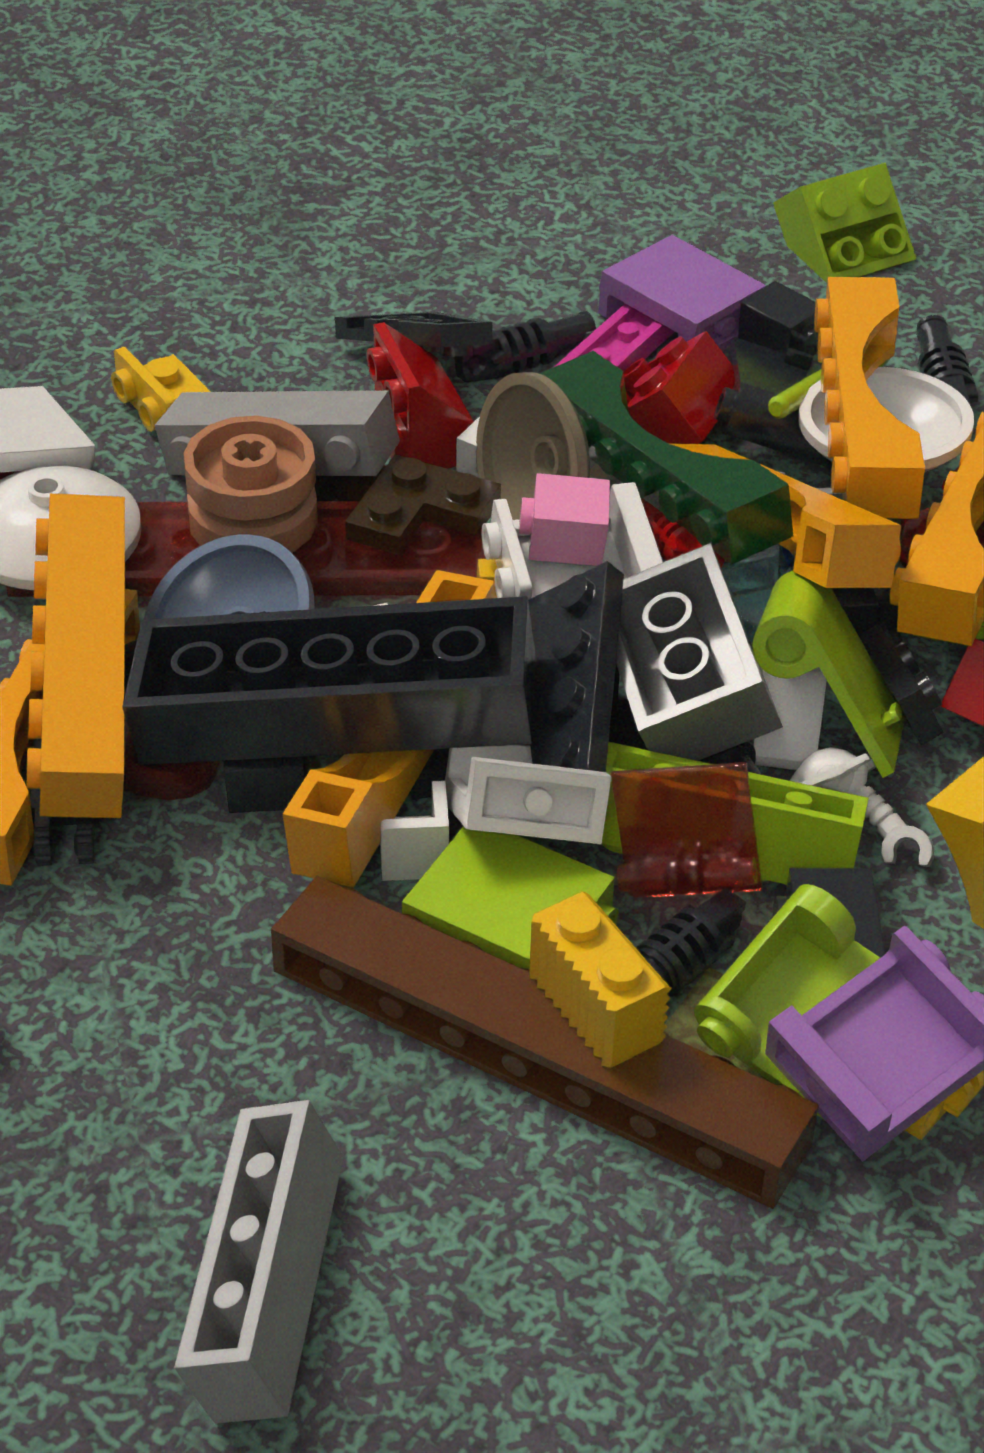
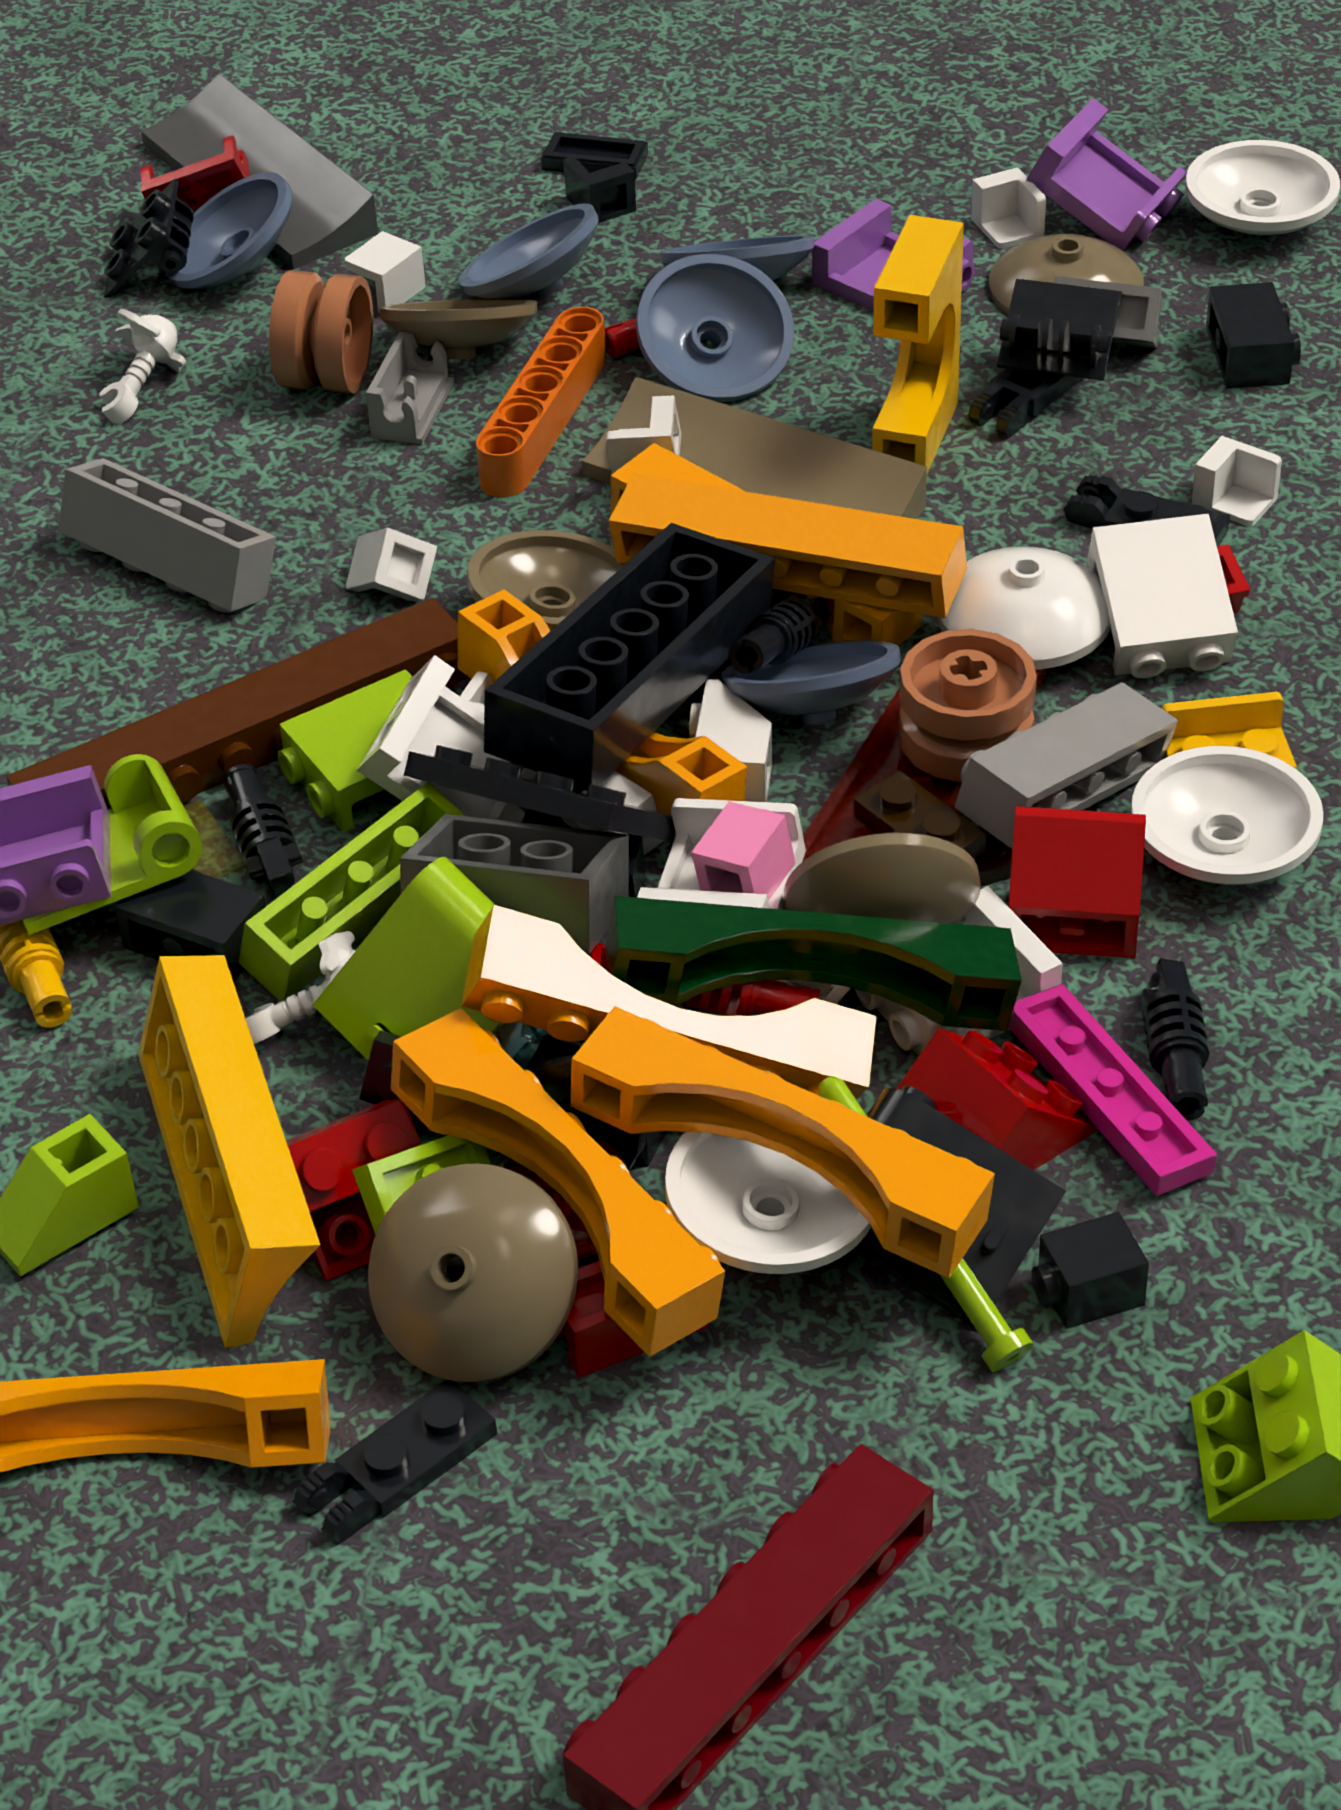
camera: 120 degrees right, 0 degrees up
black wing [335,312,493,356] -> none
yellow brick [529,891,671,1068] -> none
medium lavender panel [598,235,767,351] -> none
clear red hinge [611,762,763,898] -> none
black hinge [916,315,979,406] -> none
none -> white panel [346,528,437,602]
none -> dark tan dish [467,530,625,631]
none -> white dish [1131,746,1323,885]

